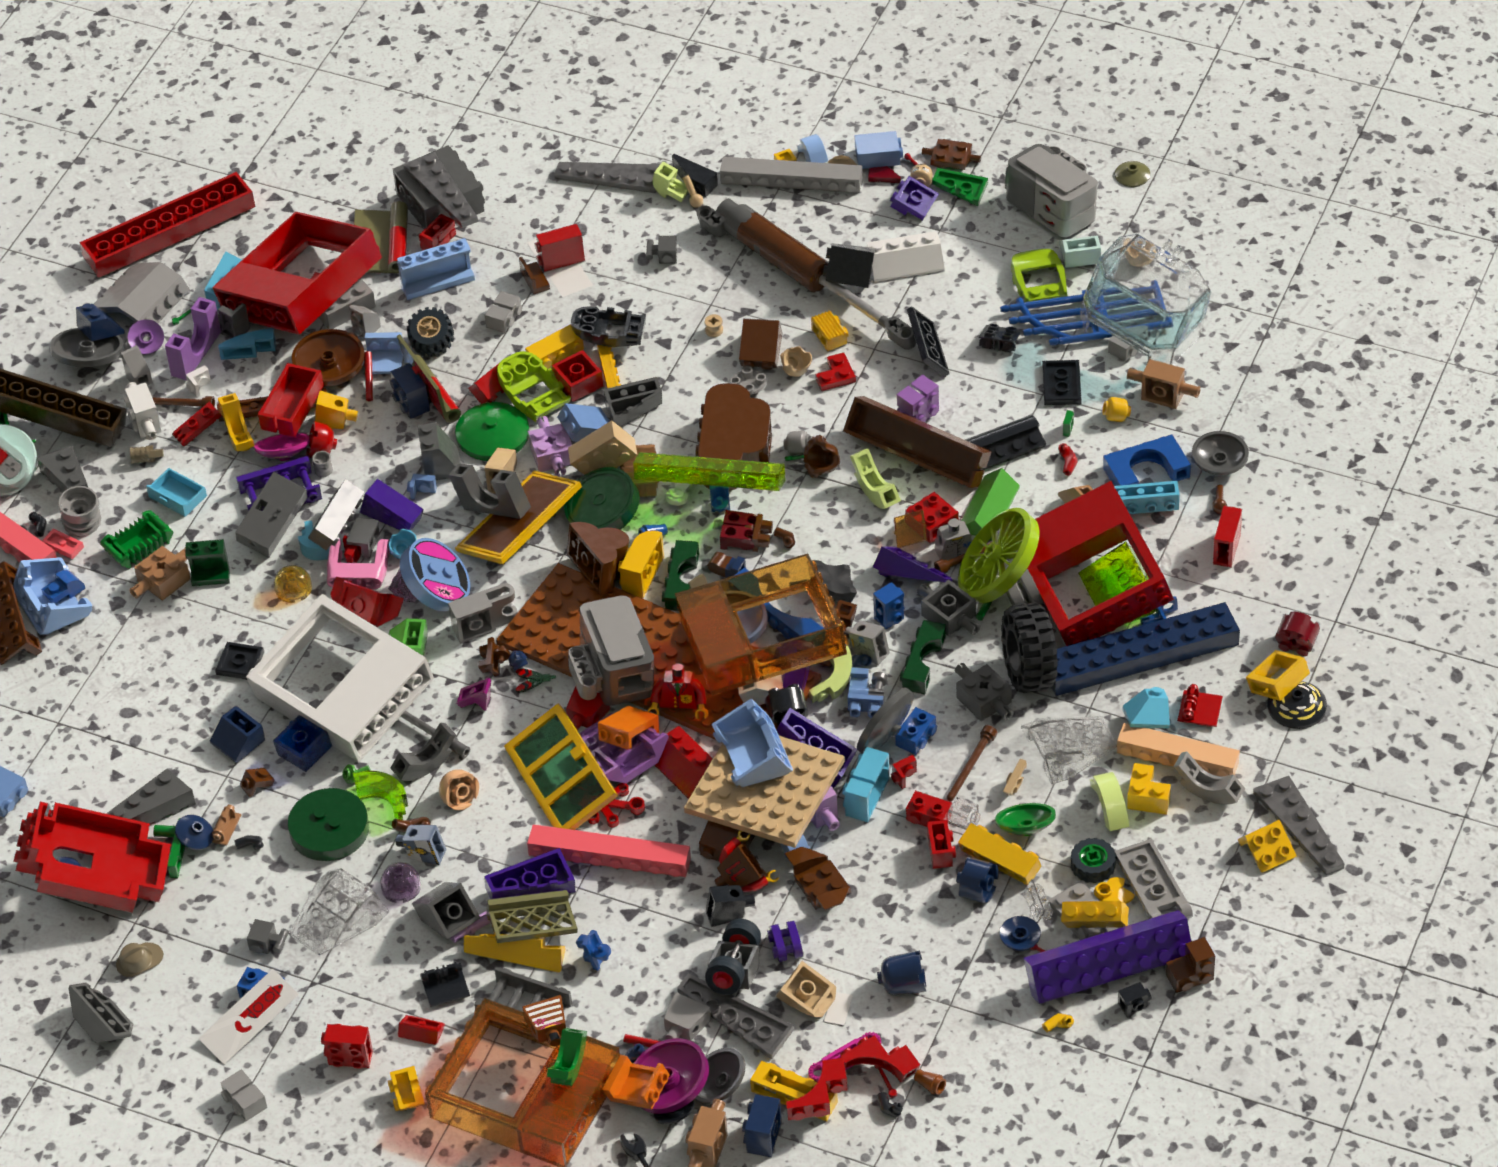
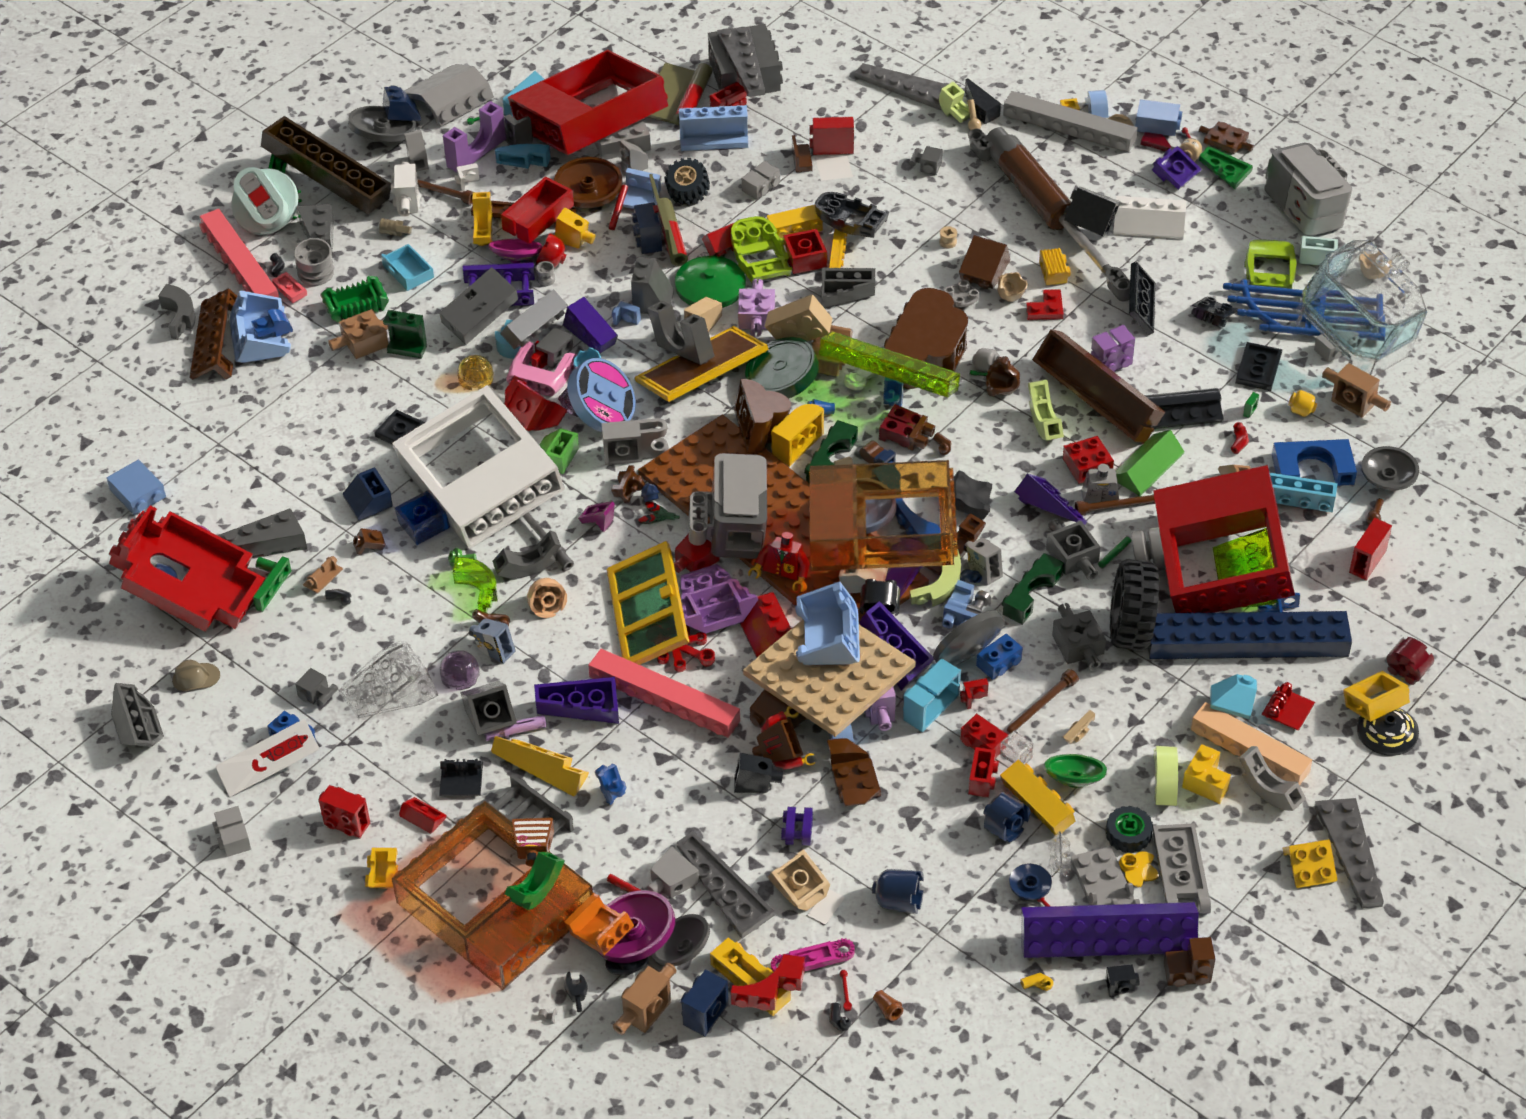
camera: 15 degrees right, 0 degrees up
red brick [79,172,255,278] -> none
medium lavender dish [128,319,164,354] -> none
red hinge [172,402,222,446] -> none
dark blue dish [175,815,213,850] -> none
dark green brick [288,788,369,861] -> none
olive fence [486,890,578,943] -> none
medium blue brick [557,403,610,442] -> none
orange panel [598,706,659,750] -> none
dark blue arm [625,1044,645,1063] -> none
brick [705,918,761,995] -> none
red arch [840,1035,921,1083] -> none
blue brick [873,582,905,630] -> none
clear orange piece [894,510,927,548] -> none
lime piece [958,508,1039,603] -> none
clear wedge [1021,716,1117,785] -> none
yellow brick [1061,901,1129,928] -> none
olive dish [1115,161,1150,187] -> none

